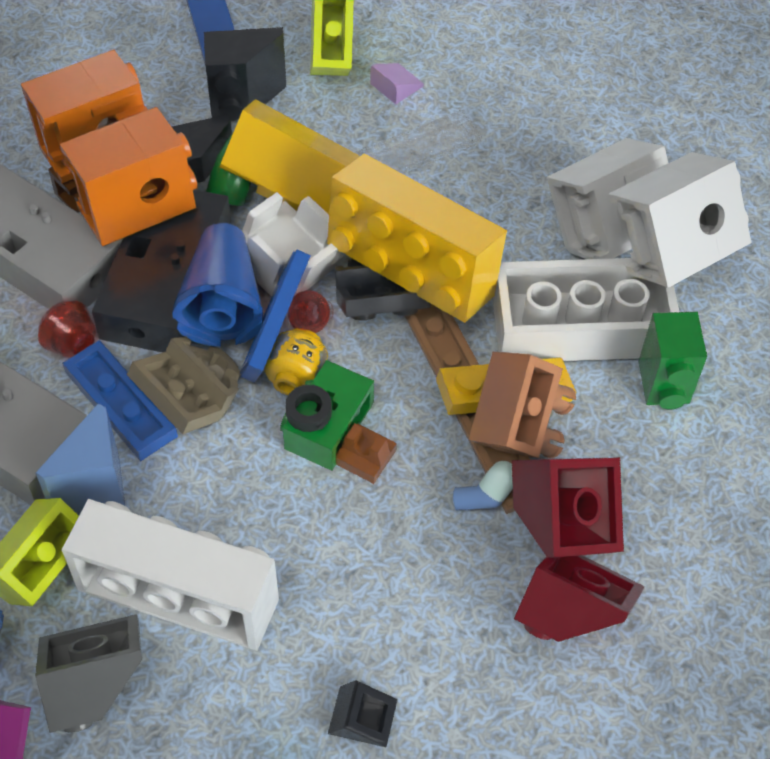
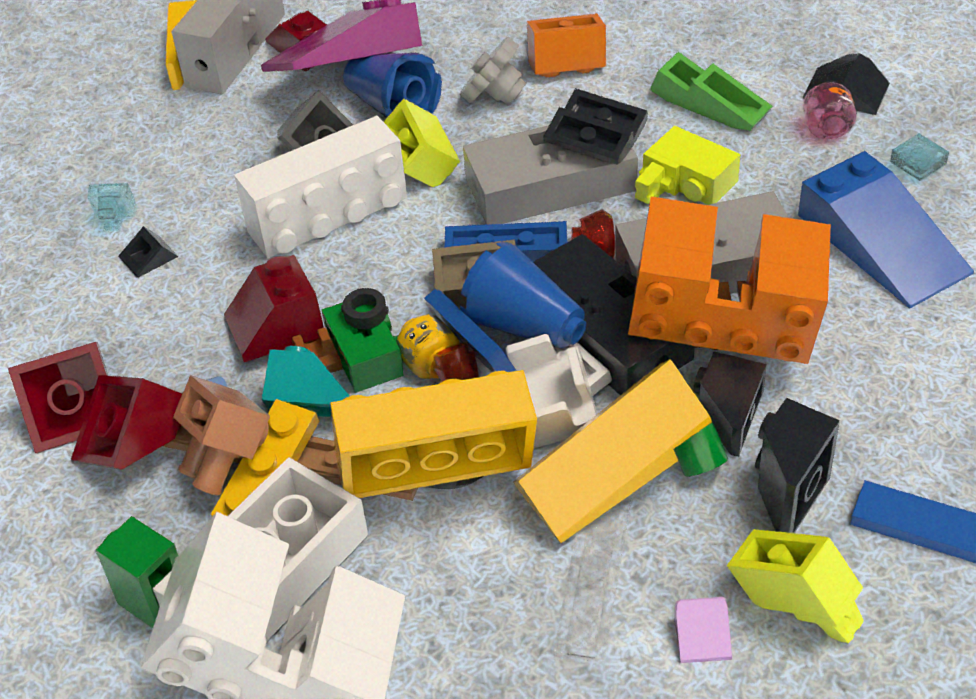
camera: 135 degrees right, 10 degrees down
medium blue slope [36,403,125,515] -> none
none -> dark red slope [224,255,324,363]
none -> teal slope [261,346,349,417]

